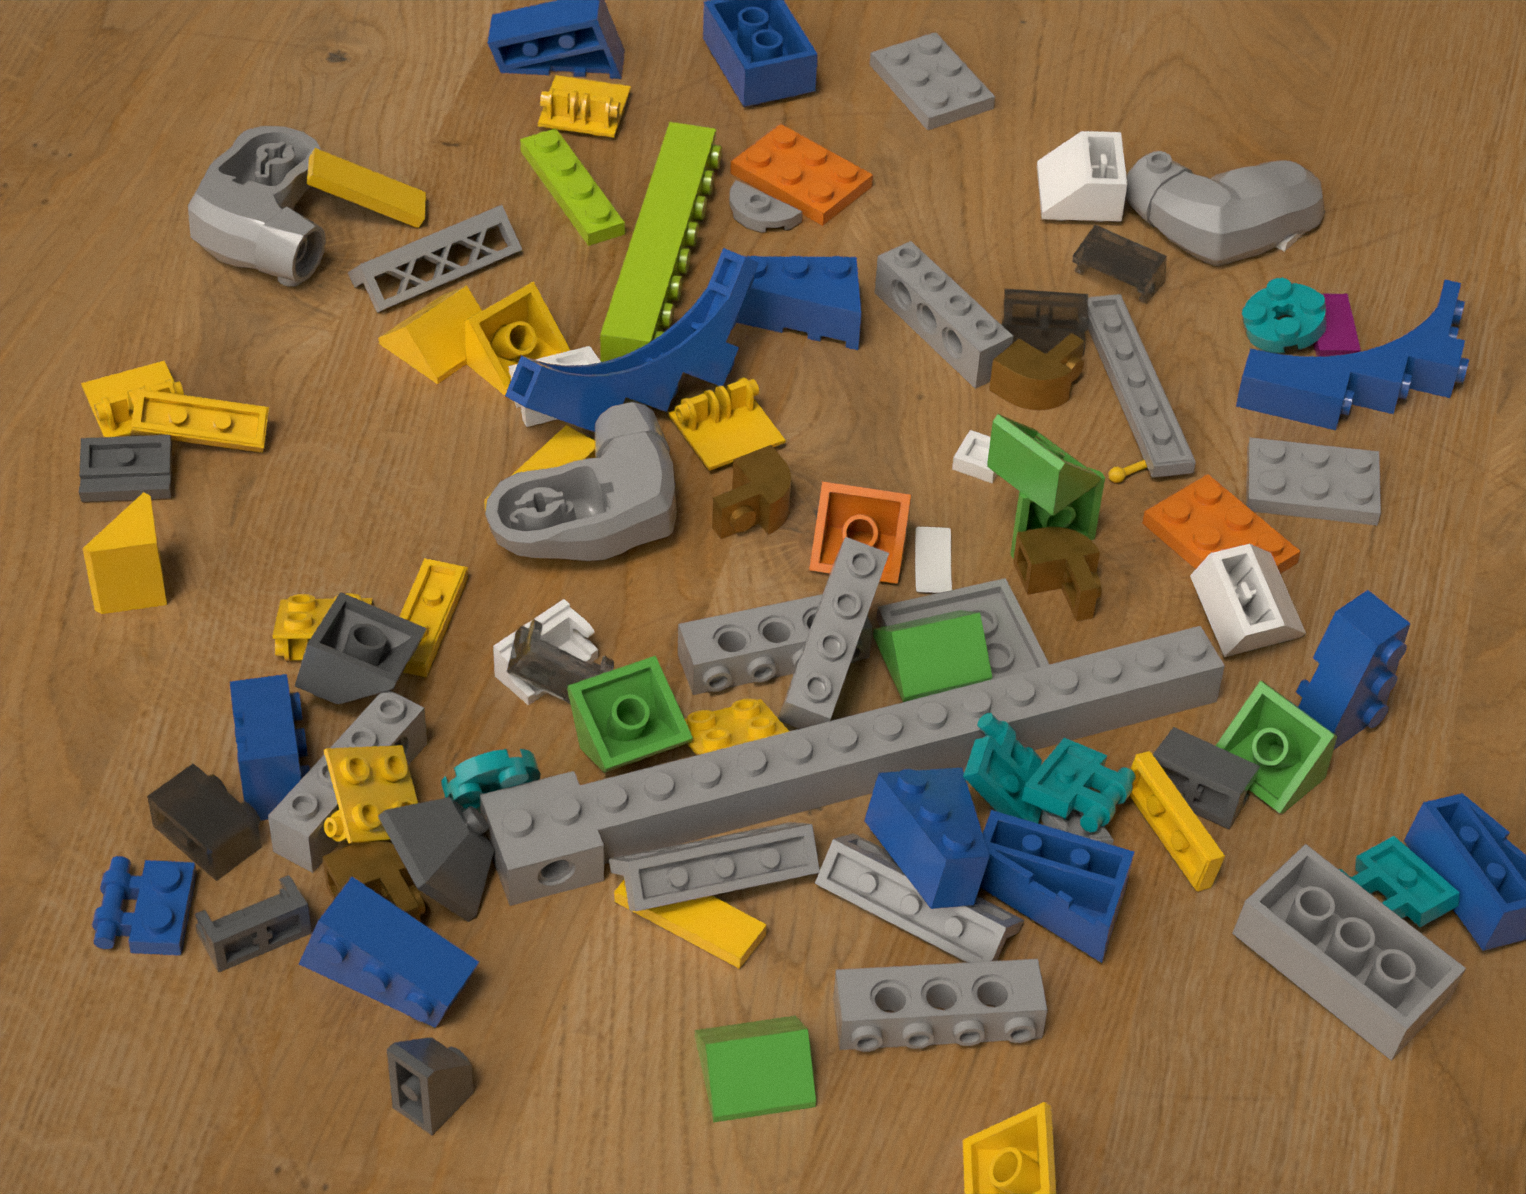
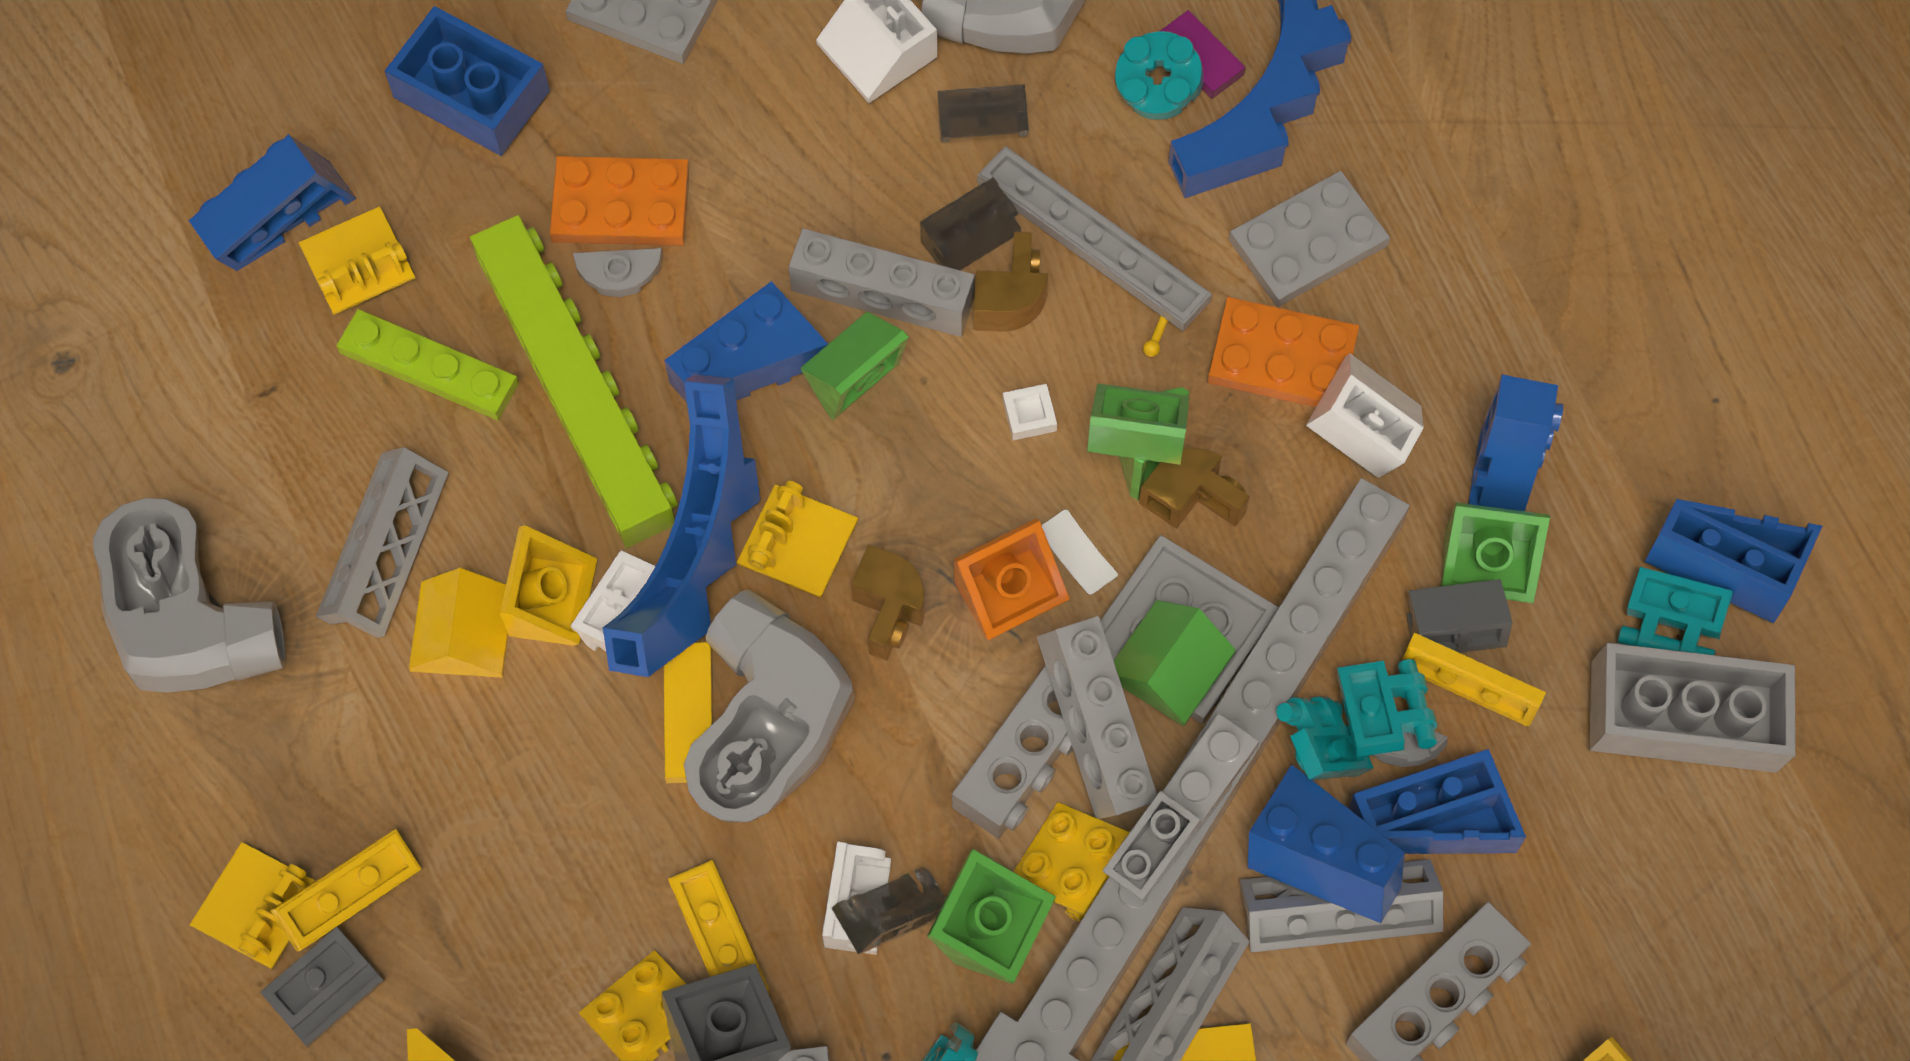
camera: 35 degrees left, 20 degrees up
yellow tile [307,148,426,228] -> none
none -> bright green slope [800,311,909,420]
none -> light grey slope [1103,714,1260,901]

